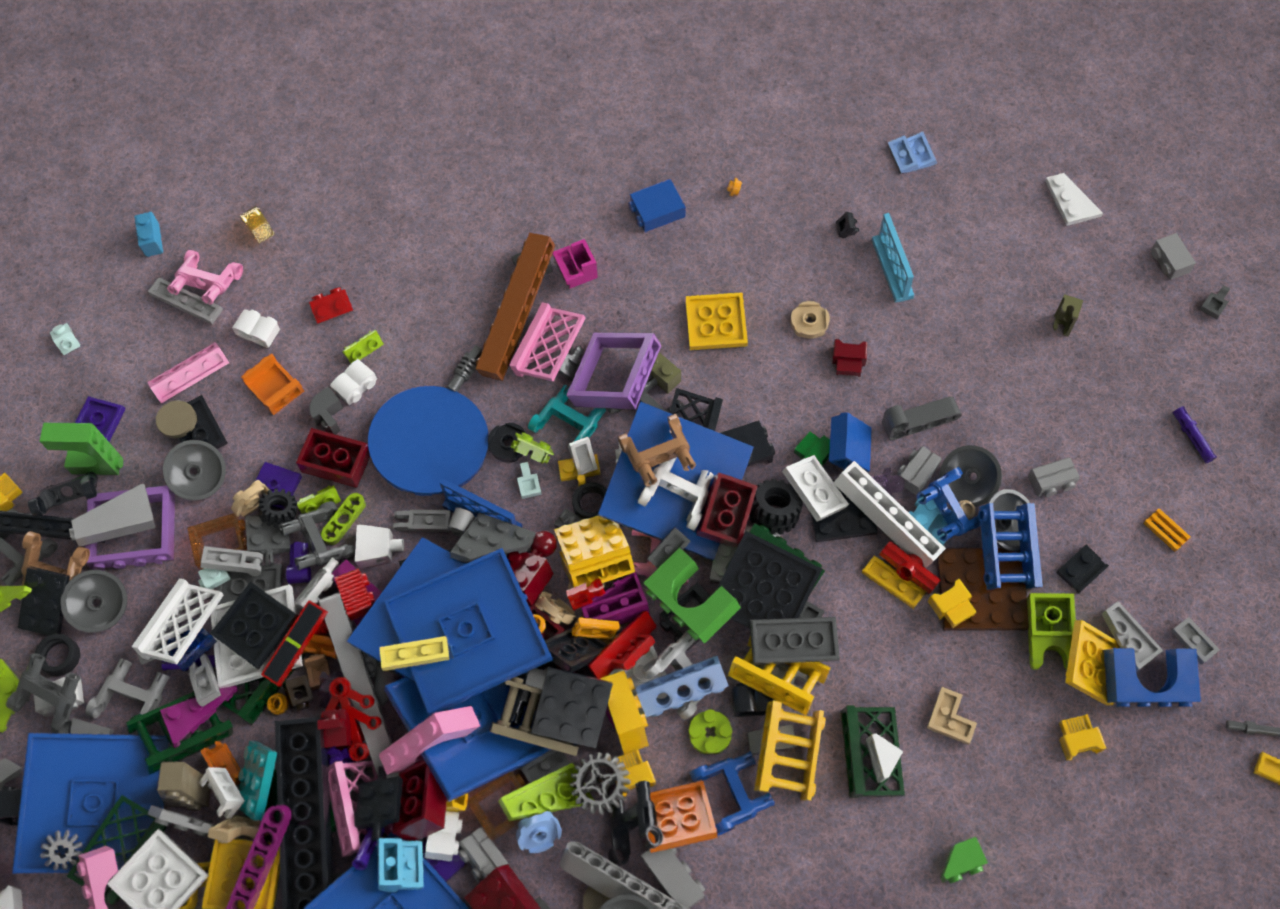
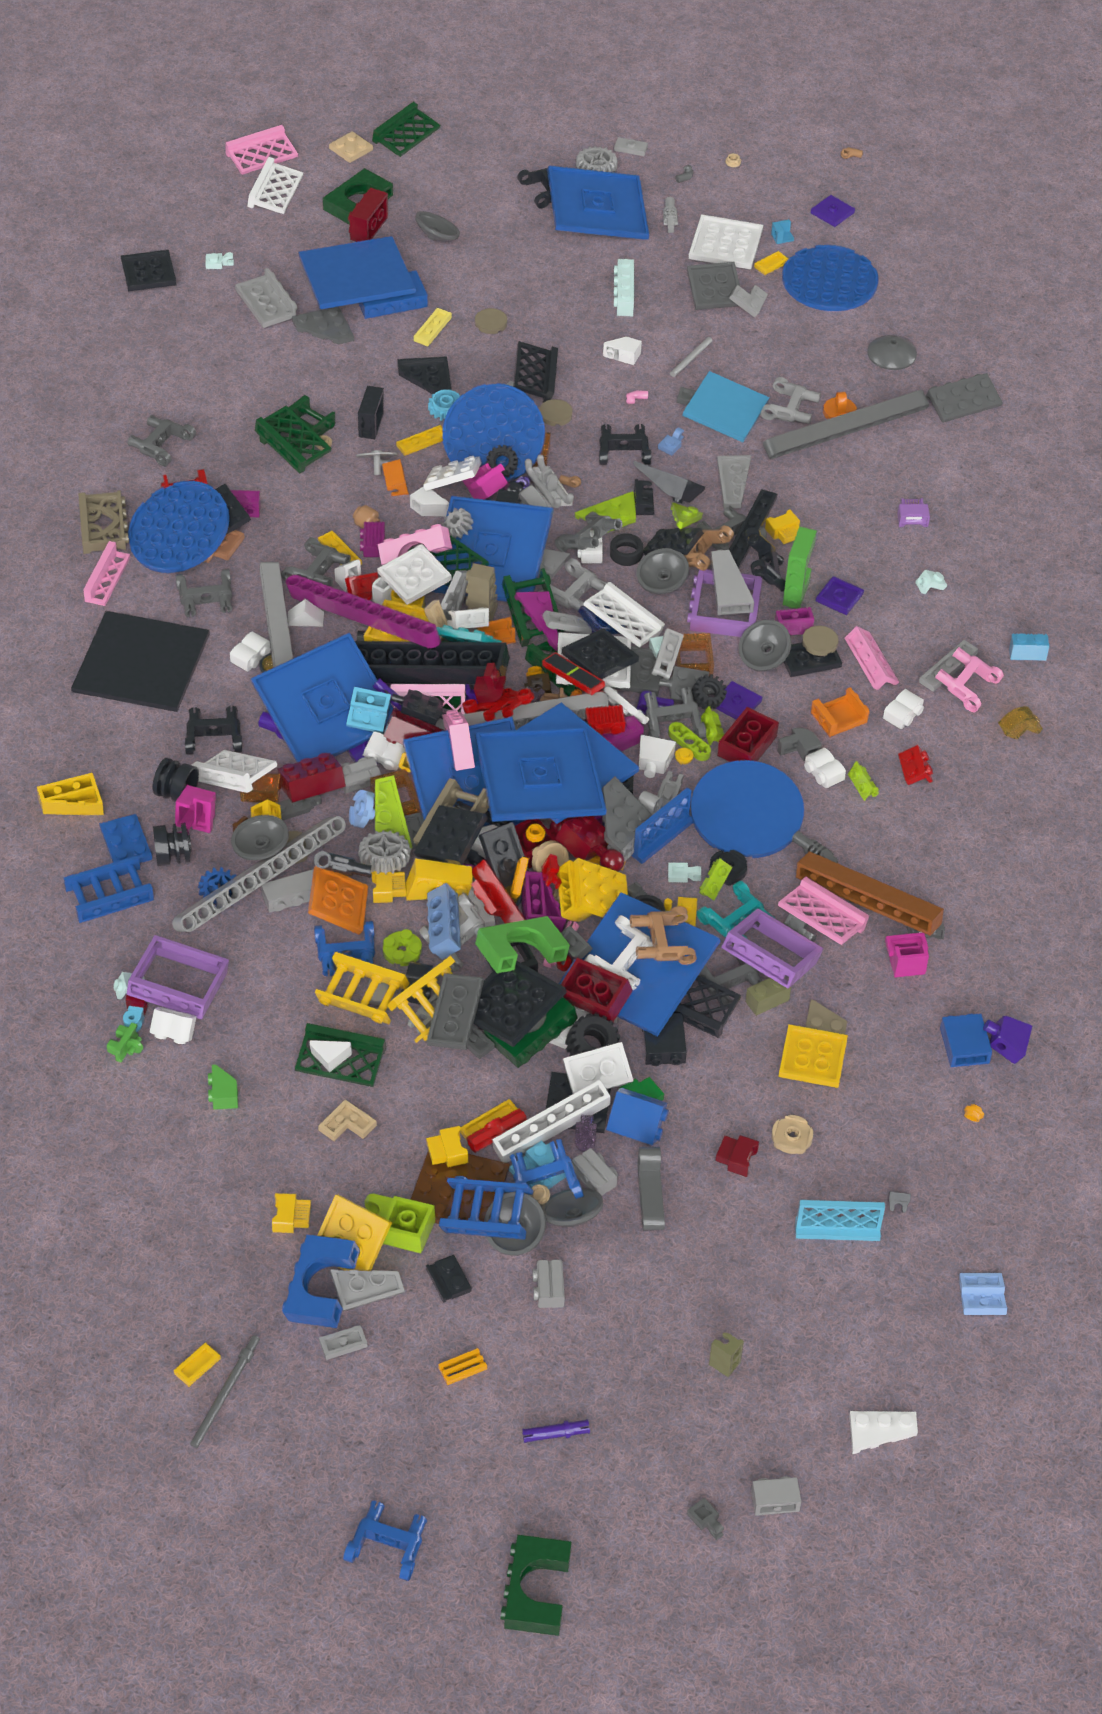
camera: 100 degrees right, 15 degrees down
tan plate [231,480,269,517] -> none
light yellow plate [380,636,450,671] -> none
white slope [568,437,598,475] -> none
none -> yellow plate [675,748,694,764]
none -> magenta brick [775,607,814,635]
none -> dark tan wing [806,1000,847,1035]
none -> dark purple torso [983,1016,1032,1064]

